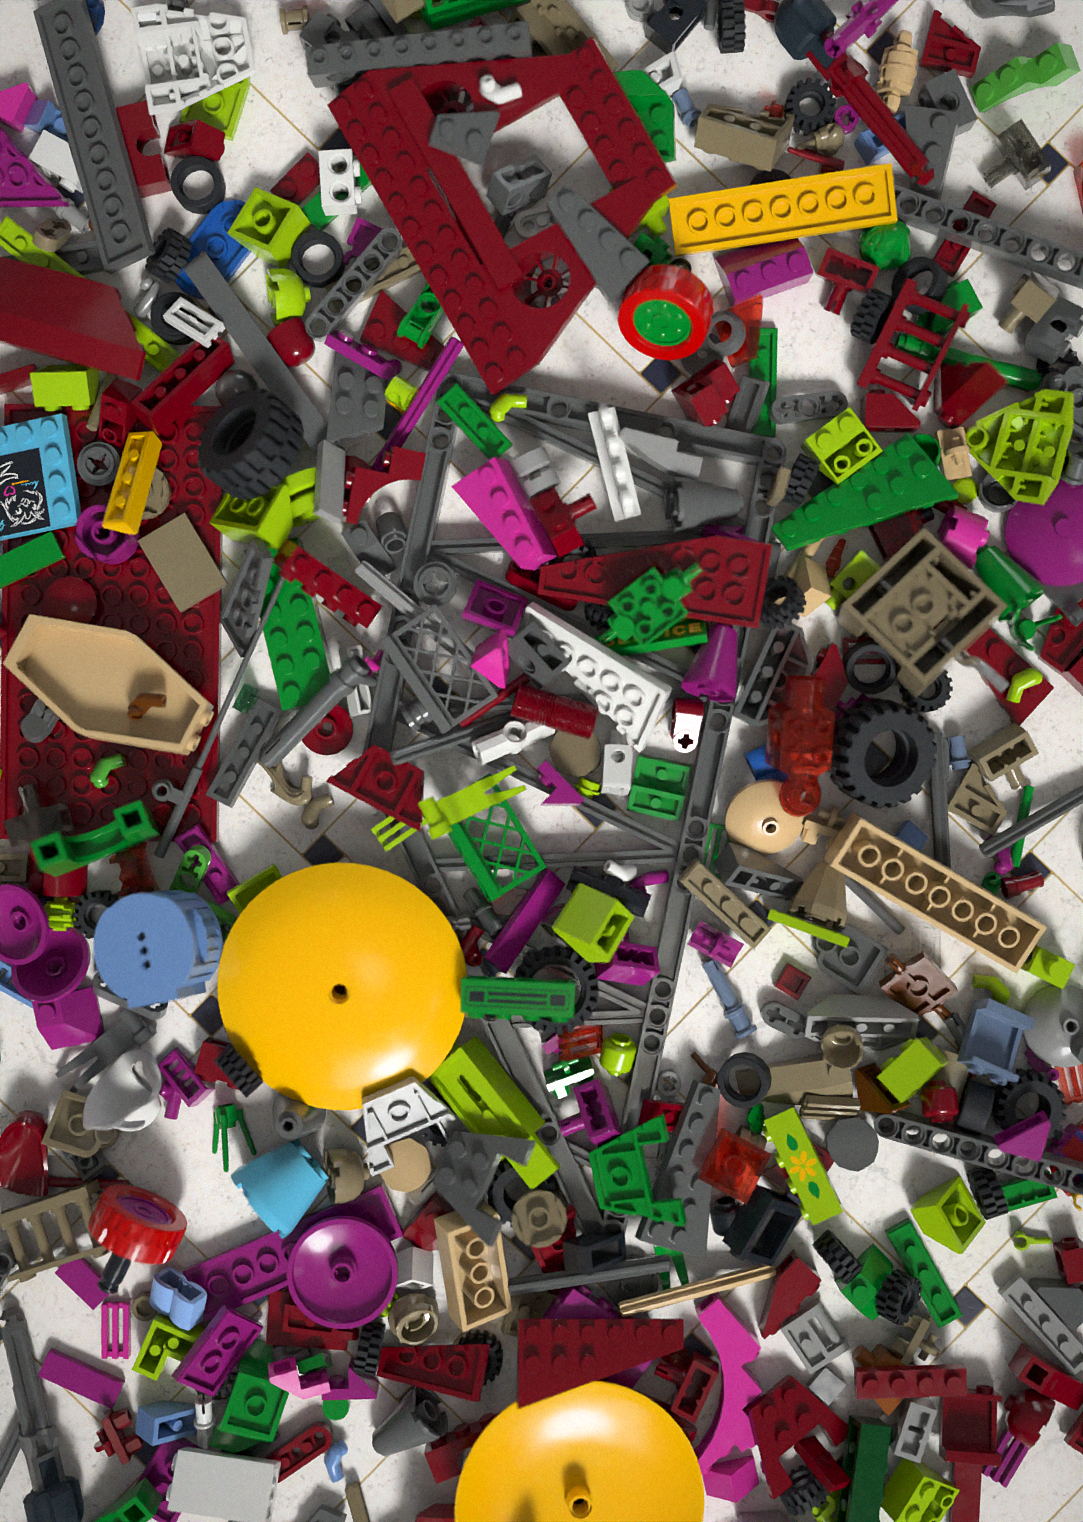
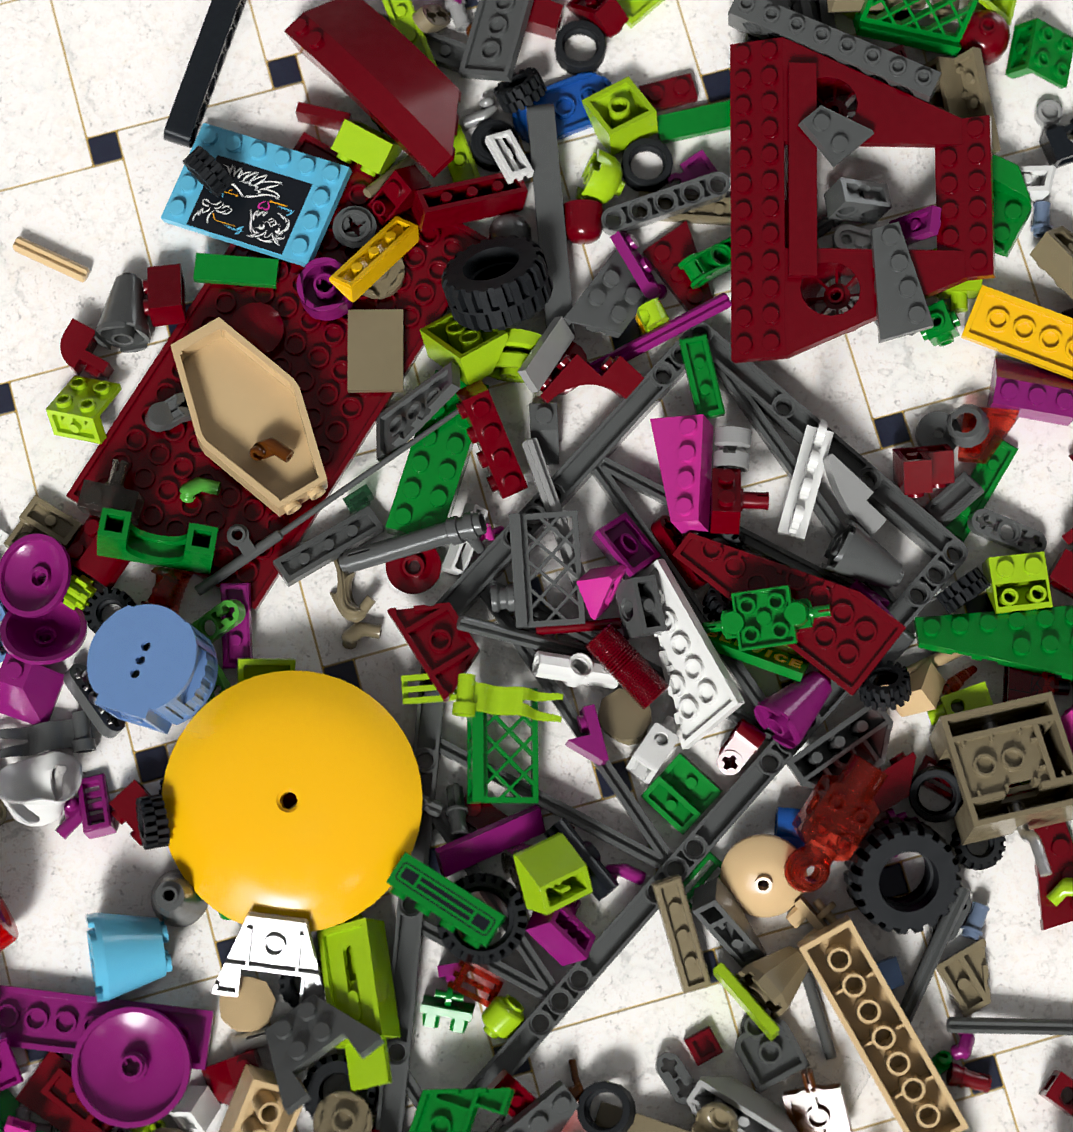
camera: 30 degrees right, 10 degrees down
green plant [212,1103,257,1172] -> none
white brick [318,149,362,216] -> none
dark tan cylinder [324,1148,369,1205] -> none
dark grey brick [376,512,407,553] -> none
dark grey gear [413,562,458,606] -> none
dark red arm [460,924,484,967] -> none
white arm [480,76,522,104] -> none
lime arm [489,393,527,422] -> none
magenta brick [558,1078,623,1147] -> none
lime plate [574,776,601,799] -> none
white arm [603,860,637,883] -> none
red wheel [617,258,714,360] -> none
light grey bush [656,1070,681,1096] -> none
magenta hips [687,920,744,968] -> none
sand blue pin [701,958,757,1039] -> none
dark tan tile [766,467,791,507] -> none
dark tan brick [967,723,1039,790] -> none
green bar [1011,785,1034,867] -> none
none -> magenta plate [889,205,941,245]

